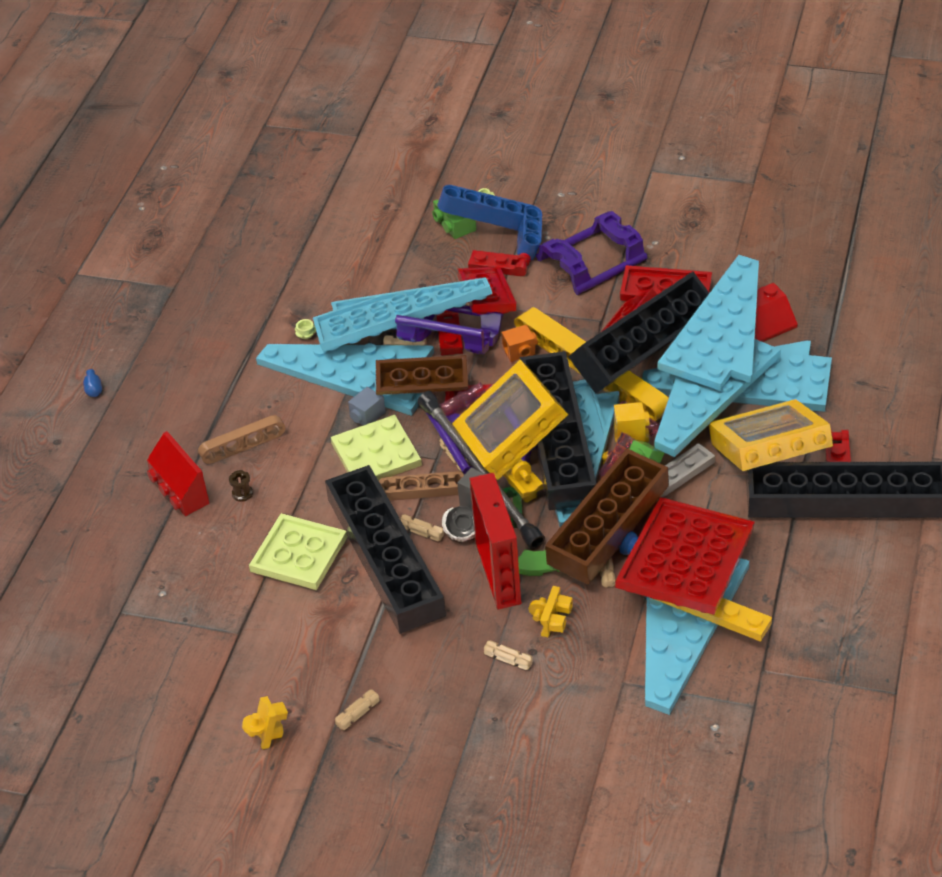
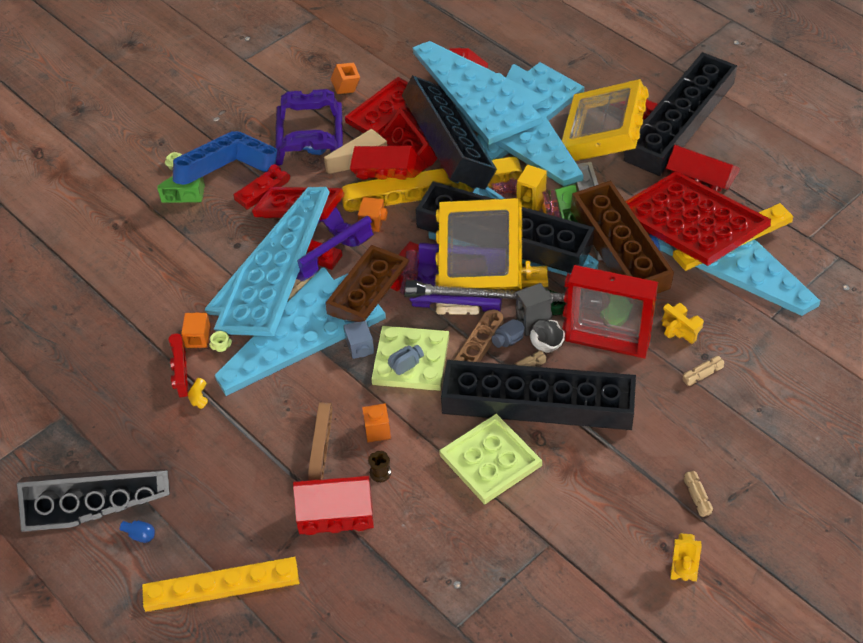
camera: 60 degrees left, 5 degrees up
none -> black wedge [17,470,170,532]
none -> yellow plate [142,557,300,612]
none -> red plate [168,333,188,398]
none -> orange brick [181,312,211,348]
none -> yellow arm [188,378,208,409]
none -> tan slope [324,129,387,174]
none -> orange brick [331,63,360,94]
none -> red slope [350,146,426,180]
none -> orange brick [362,403,391,443]
none -> sand blue arm [388,345,424,375]
none -> sand blue arm [492,319,525,348]
none -> red slope [666,145,740,192]

